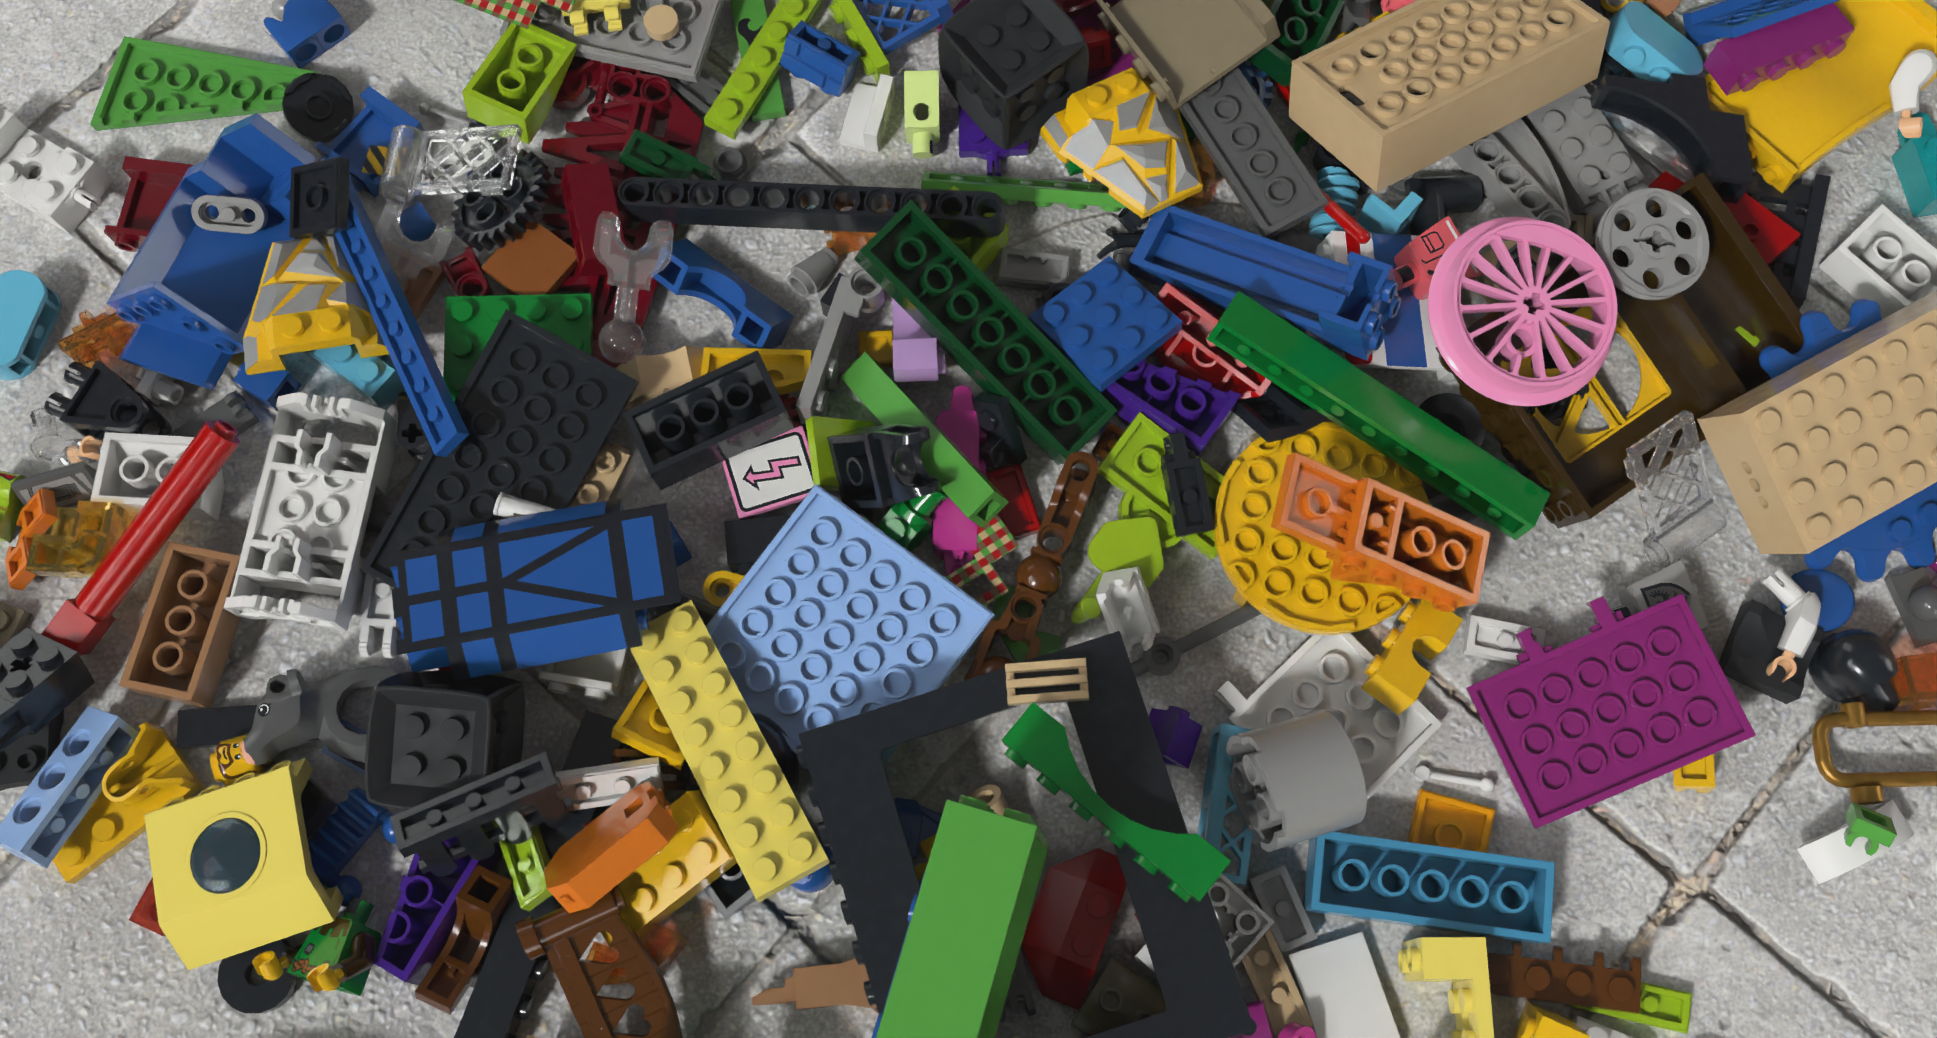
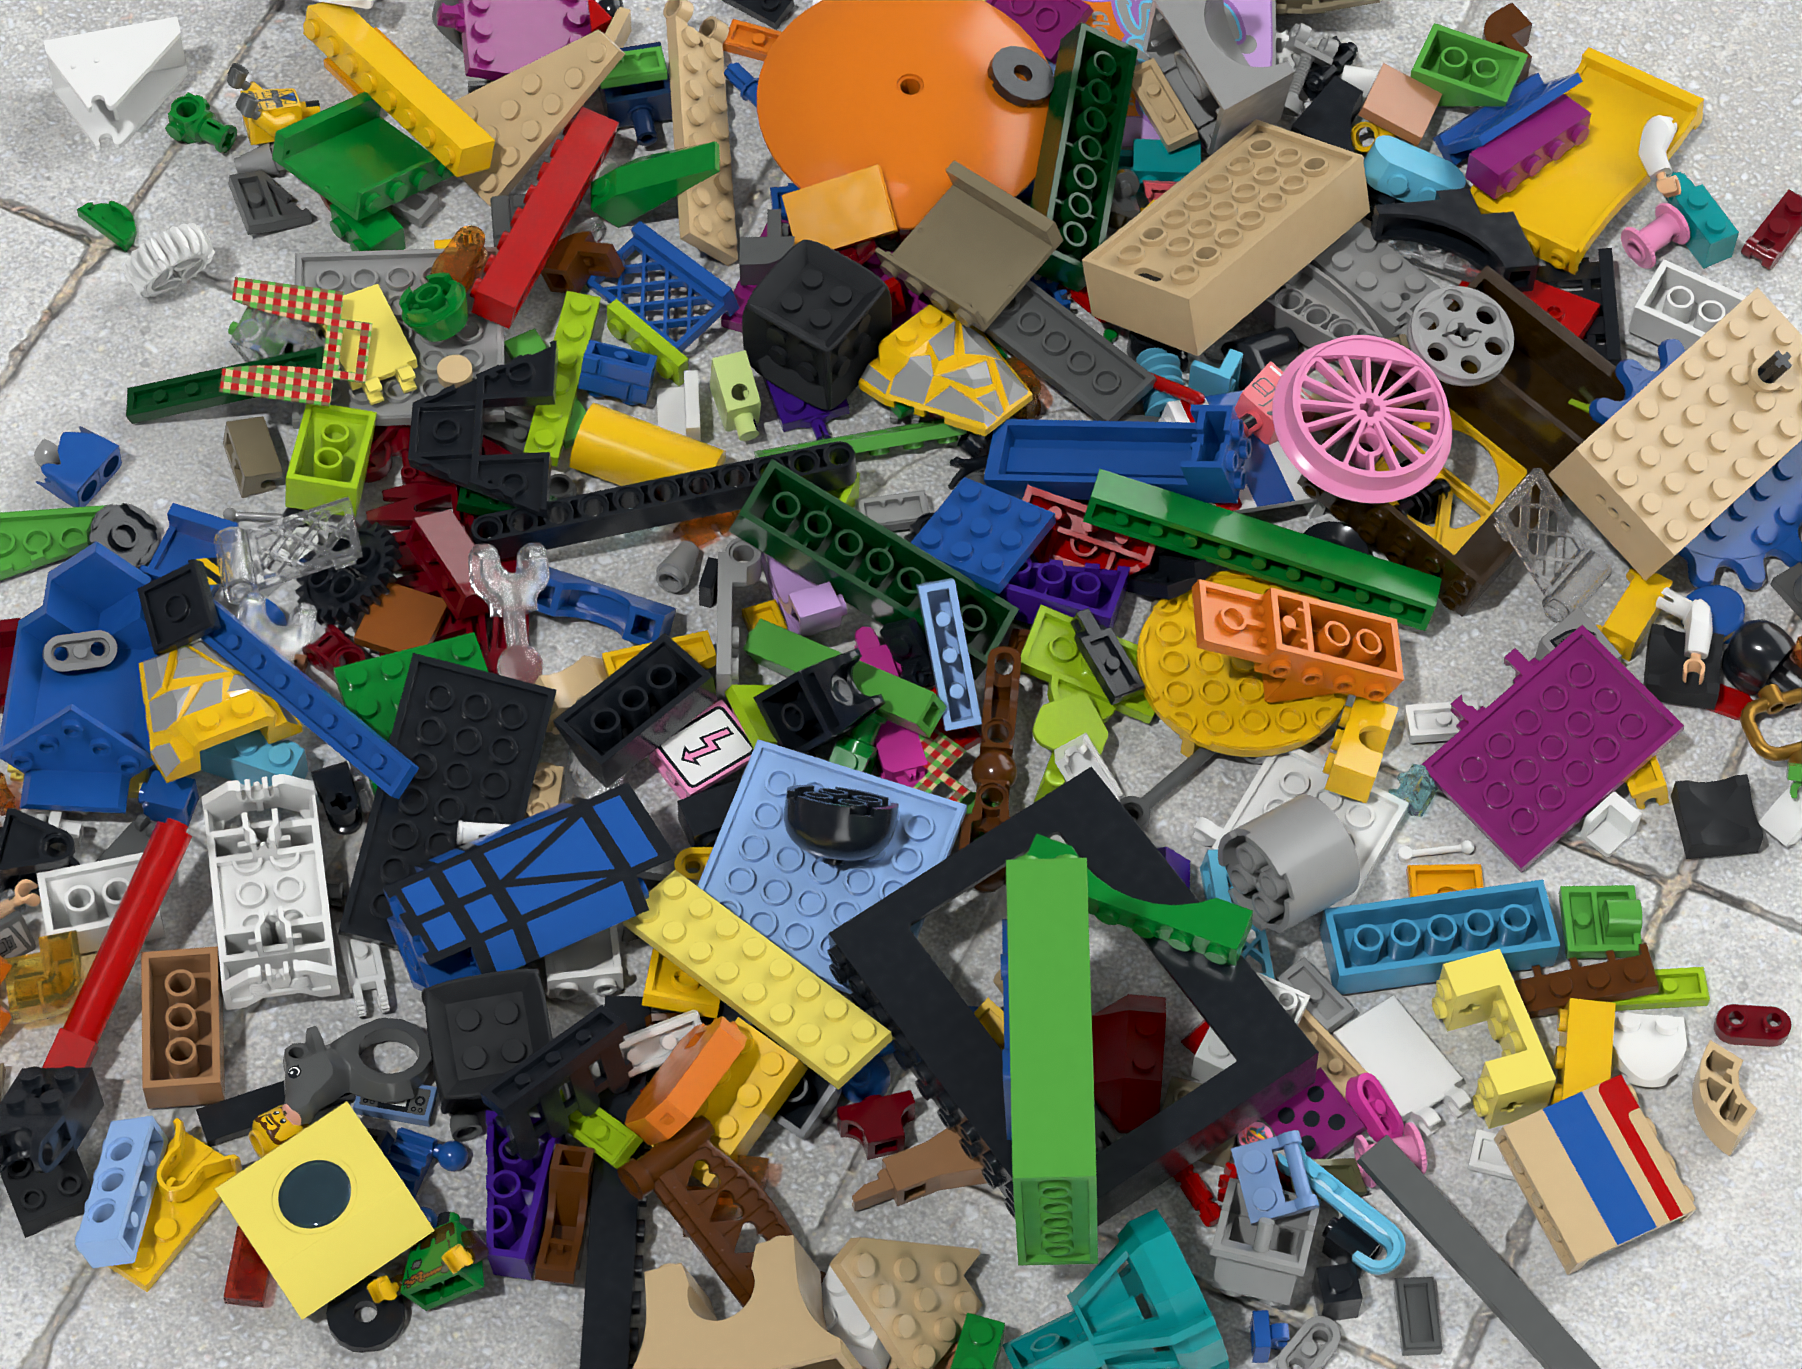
camera: 20 degrees left, 15 degrees down
tan tile [1005,658,1089,706] -> none
none -> dark tan hinge [223,416,283,498]
none -> black wing [408,340,559,518]
none -> yellow brick [569,403,726,502]
none -> black cylinder [784,785,899,865]
none -> dark red brick [837,1090,915,1160]
none -> light blue brick [916,578,982,731]
none -> clear light blue tile [1388,764,1438,817]
none -> bright green plate [1558,885,1642,959]
none -> white panel [1580,791,1642,857]
none -> yellow brick [1596,568,1673,662]
none -> bright pink hose [1621,203,1690,269]
none -> black brick [1671,774,1764,859]
none -> red piece [1707,684,1753,720]

